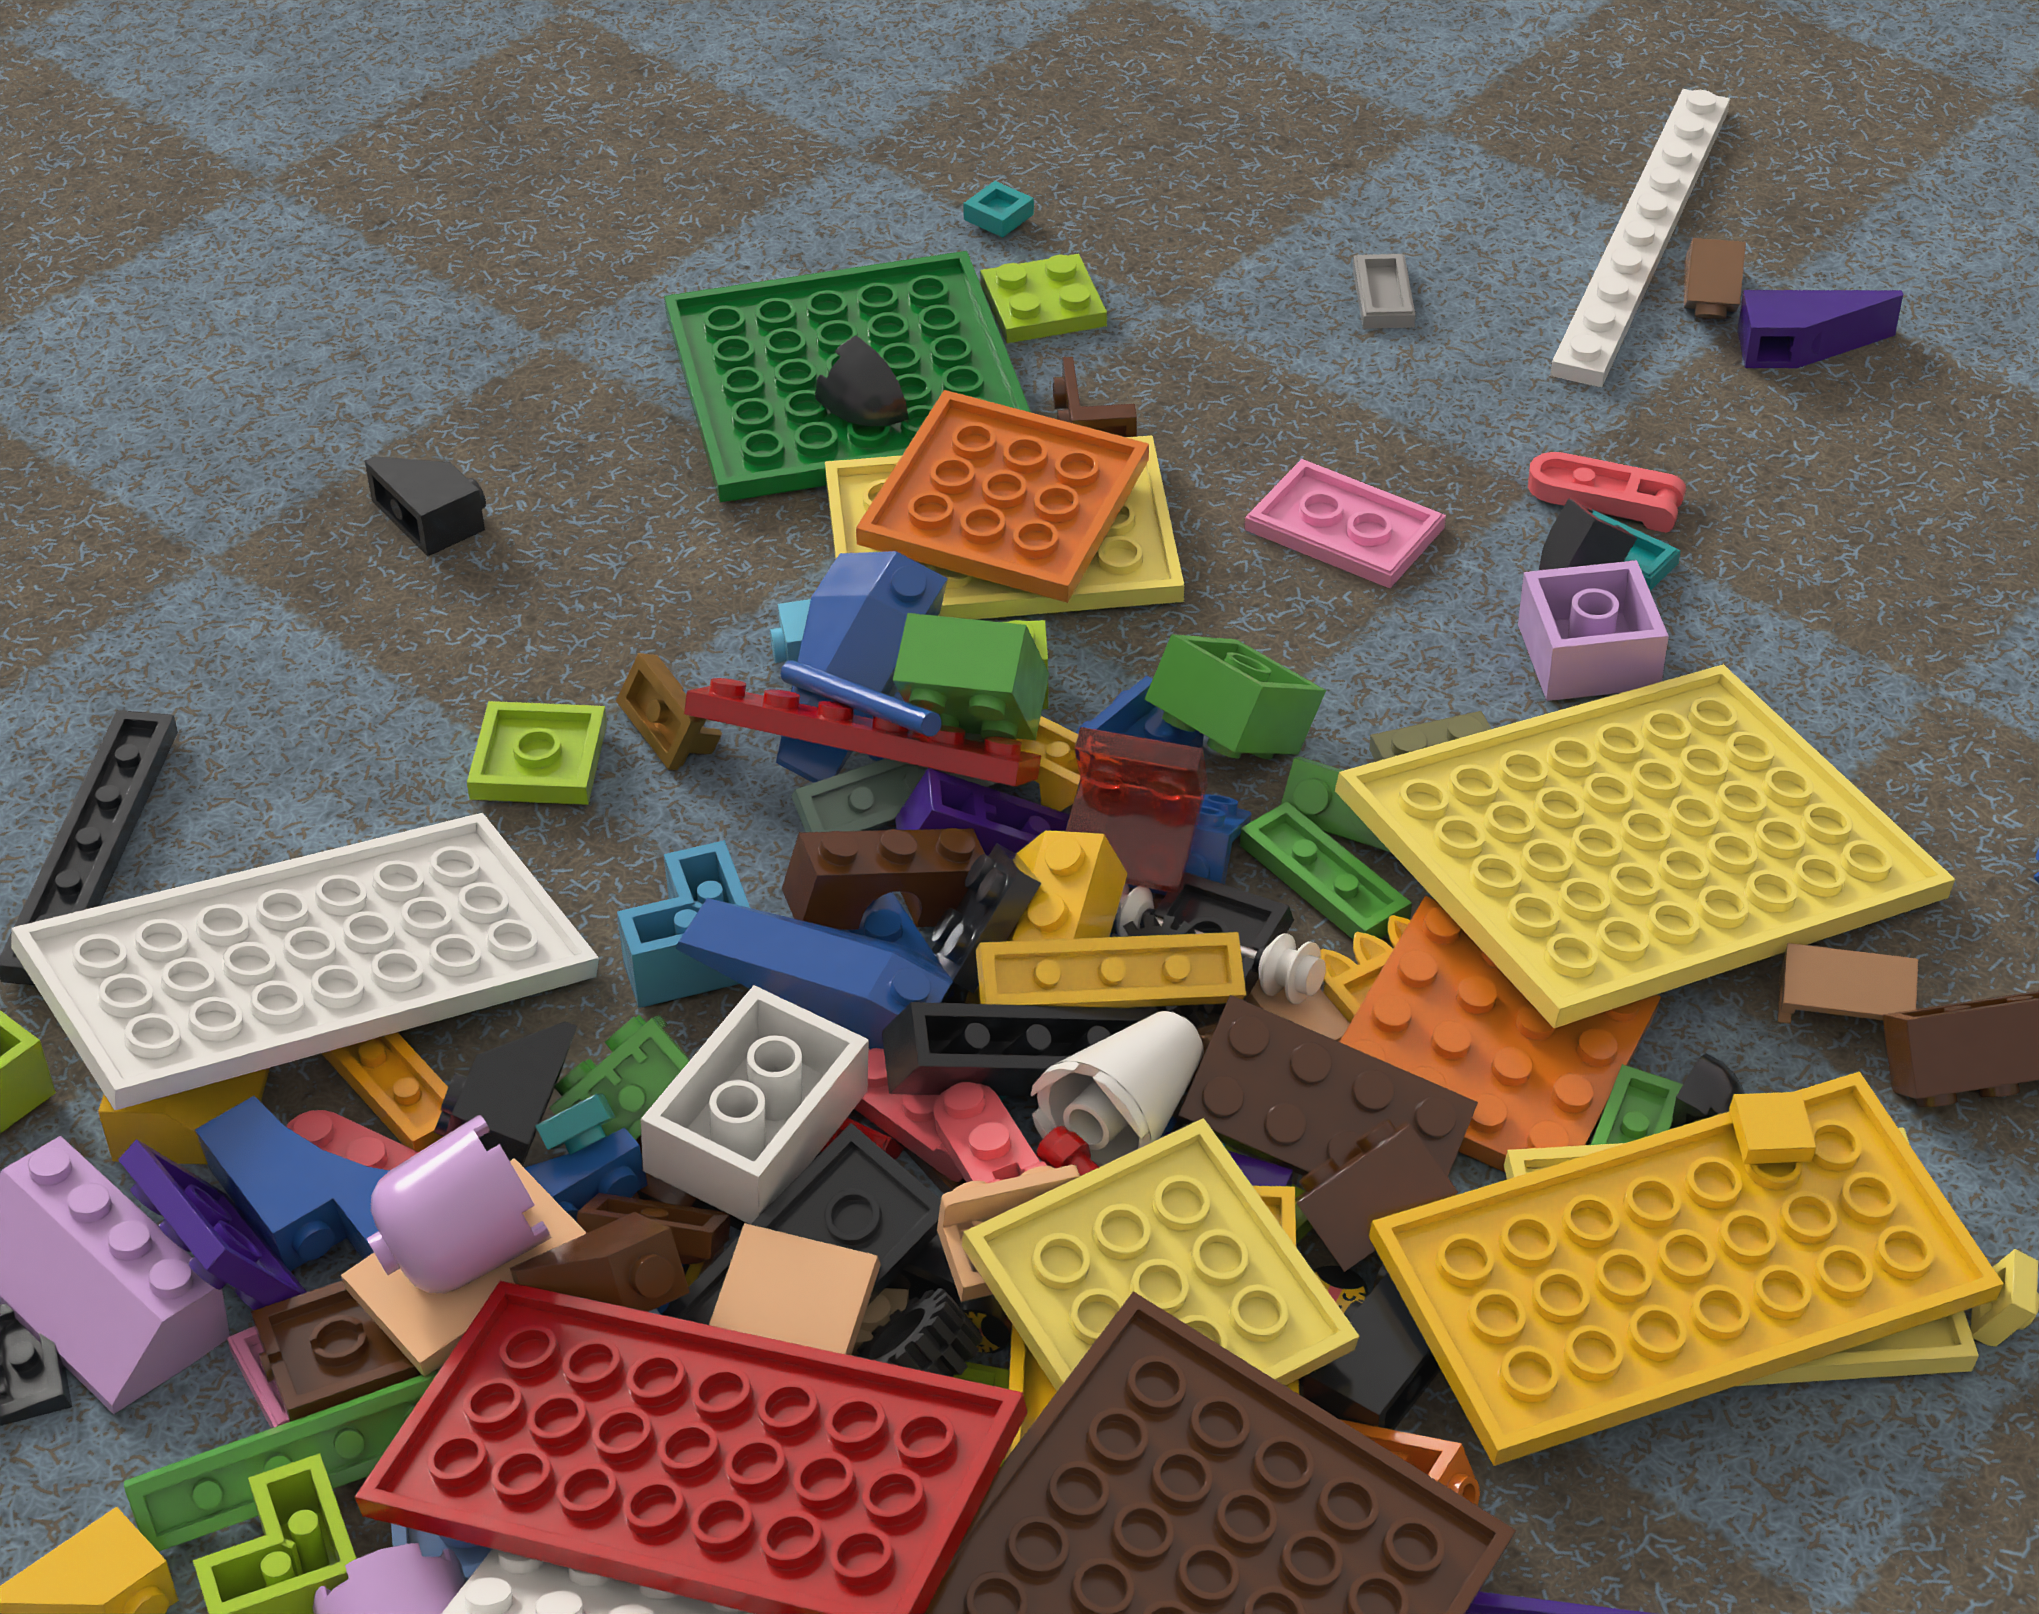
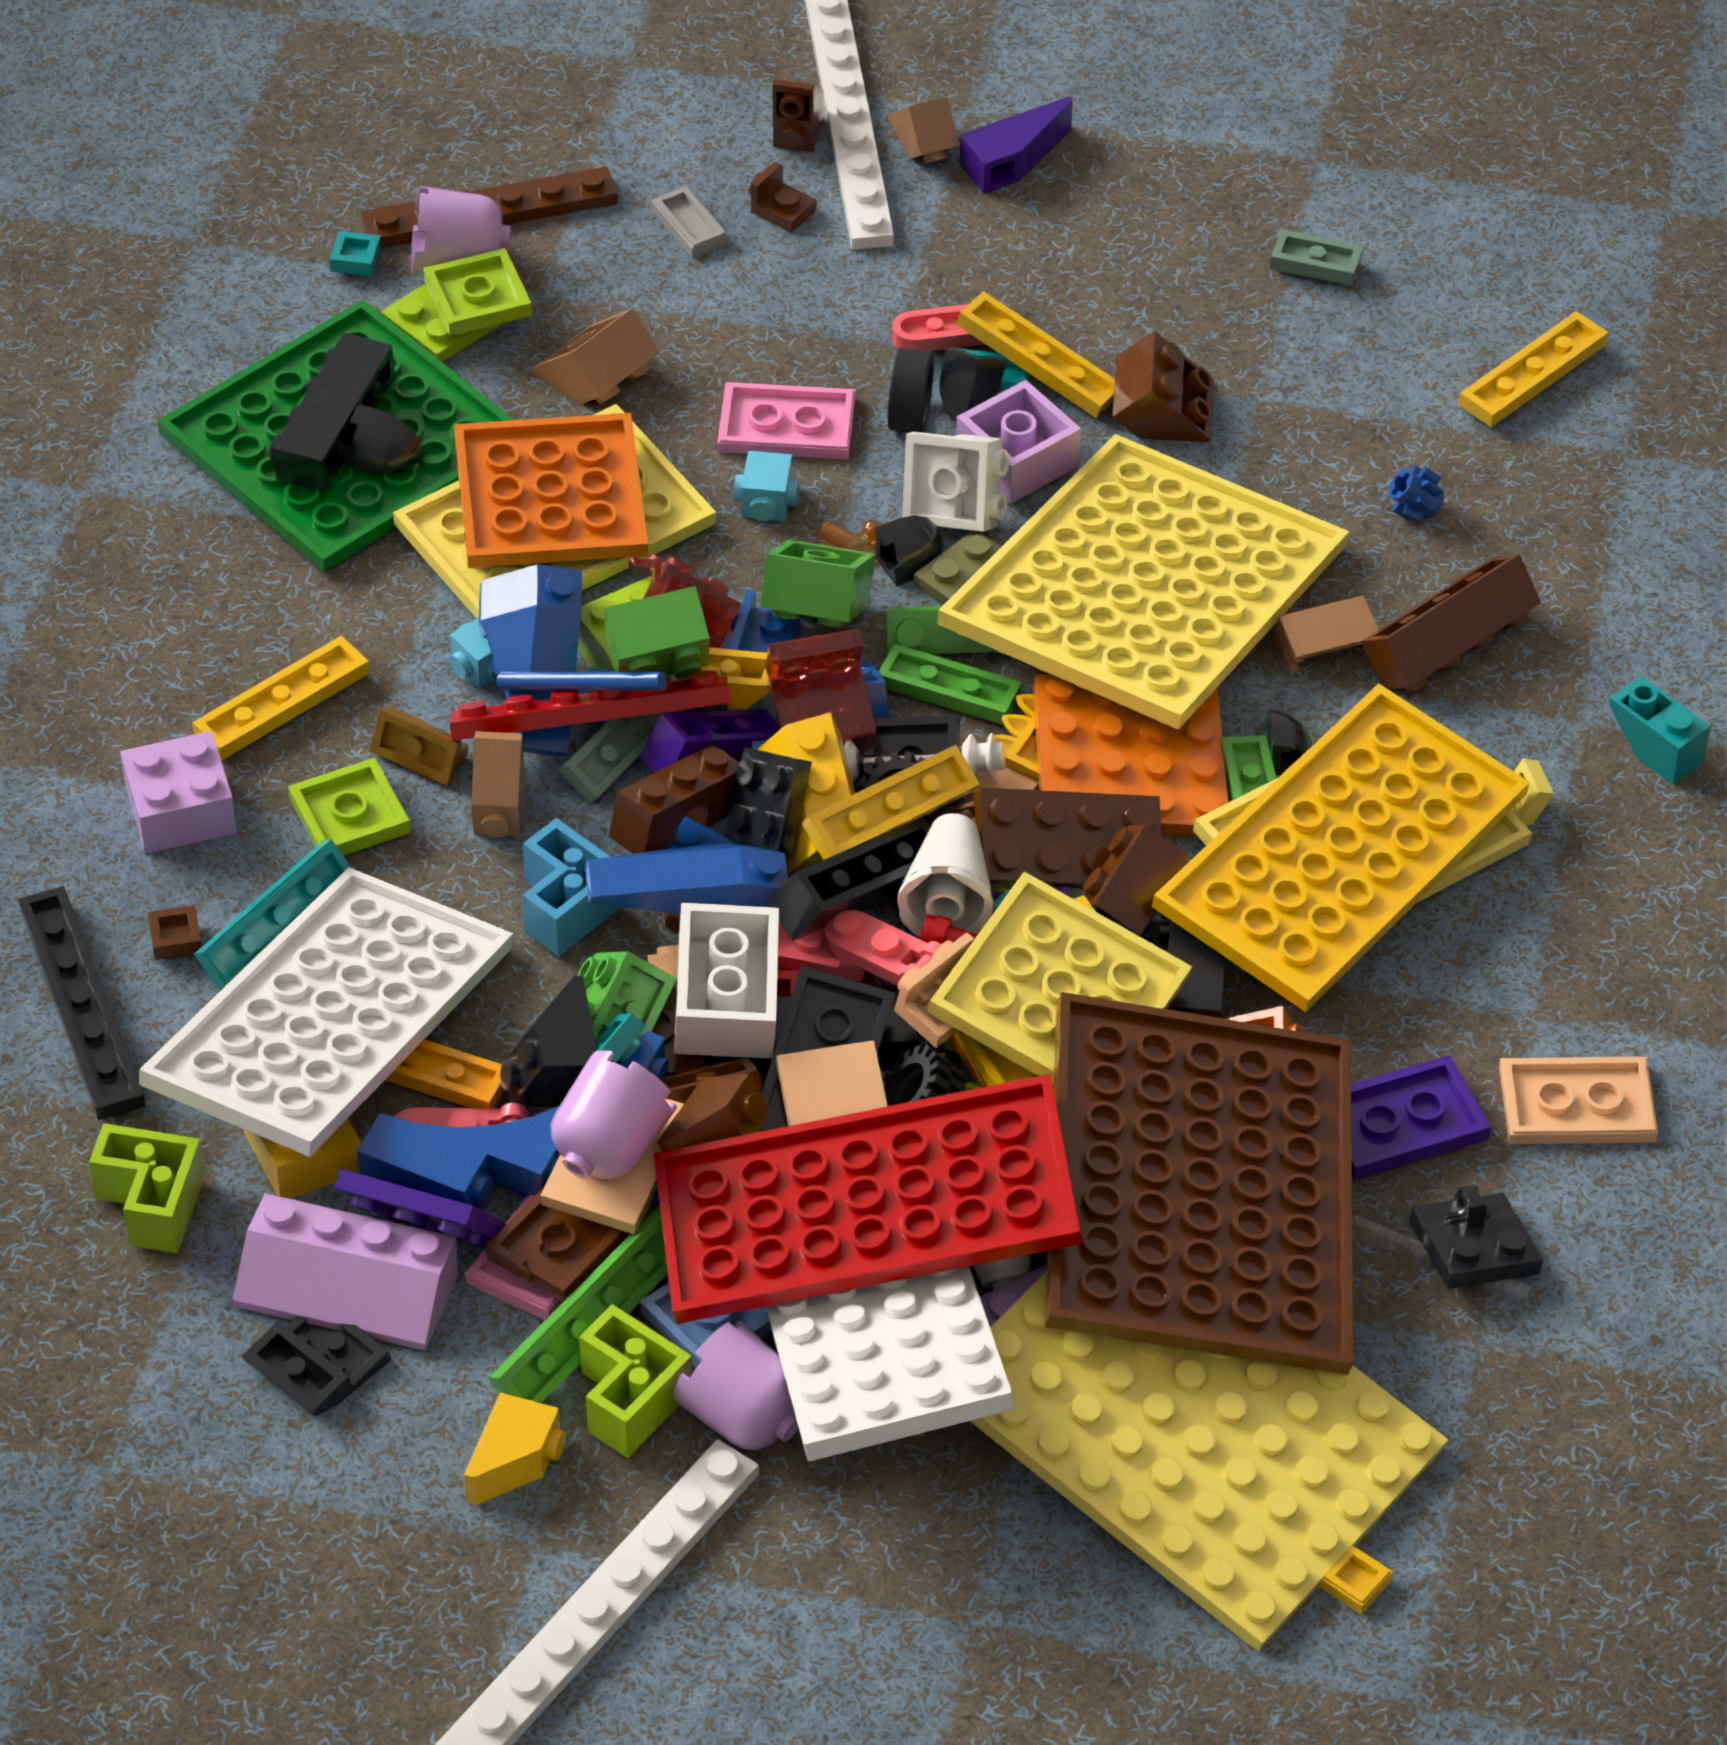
camera: 30 degrees left, 5 degrees up
black slope [365,456,486,556] -> none
reddish brown bracket [1053,357,1137,437] -> none
yellow tile [1729,1092,1816,1164] -> none
none -> lavender brick [120,731,237,854]
none -> reddish brown plate [148,905,202,960]
none -> yellow plate [192,636,370,761]
none -> teal tile [194,839,351,991]
none -> black brick [270,333,395,493]
none -> reddish brown plate [362,166,618,248]
none -> lavender cylinder [411,186,510,272]
none -> lime plate [423,248,532,336]
none -> medium nougat slope [471,731,526,838]
none -> medium nougat slope [531,308,660,404]
none -> clear red bracket [627,554,741,648]
none -> medium azure brick [734,451,799,522]
none -> reddish brown bracket [749,162,817,233]
none -> reddish brown slope [772,79,824,152]
none -> clear orange arm [818,520,883,552]
none -> black brick [875,515,943,586]
none -> black tyre [887,348,934,433]
none -> white plate [902,432,1009,532]
none -> yellow plate [956,291,1115,418]
none -> reddish brown slope [1113,331,1213,442]

